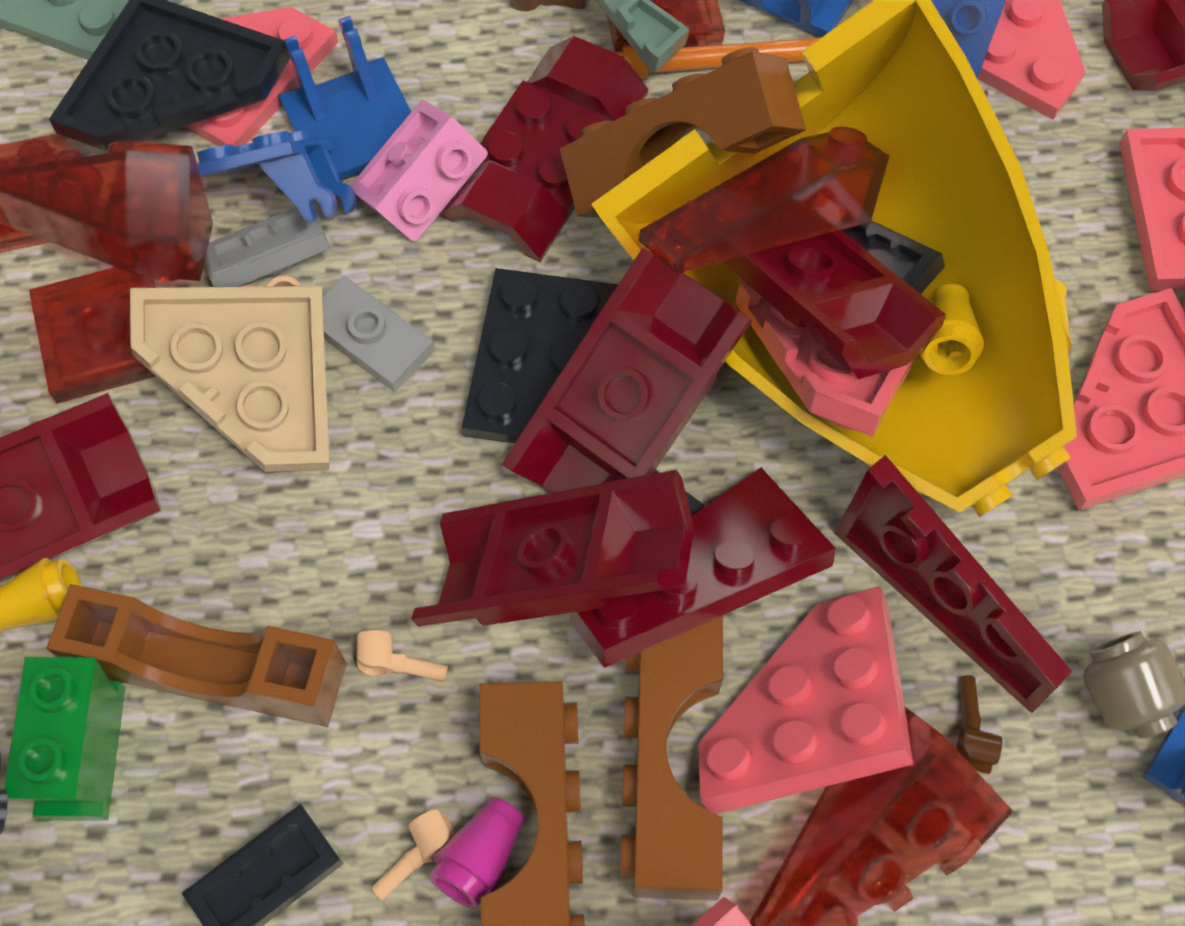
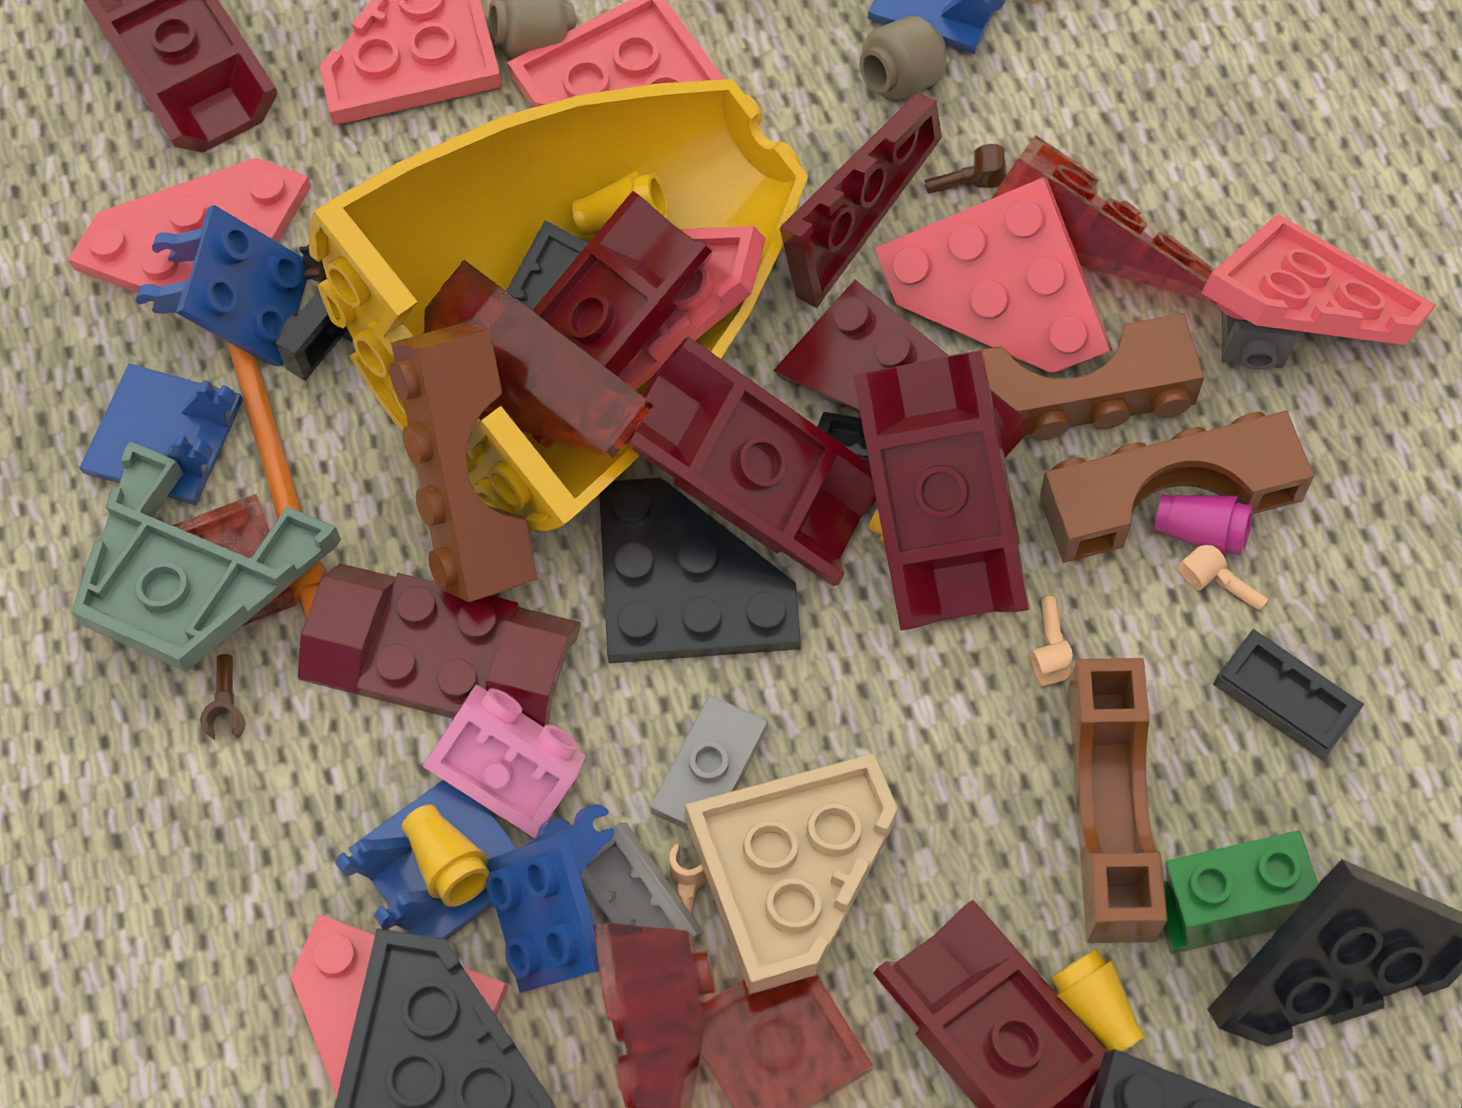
camera: 100 degrees left, 0 degrees up
none -> yellow cone [401,805,490,907]

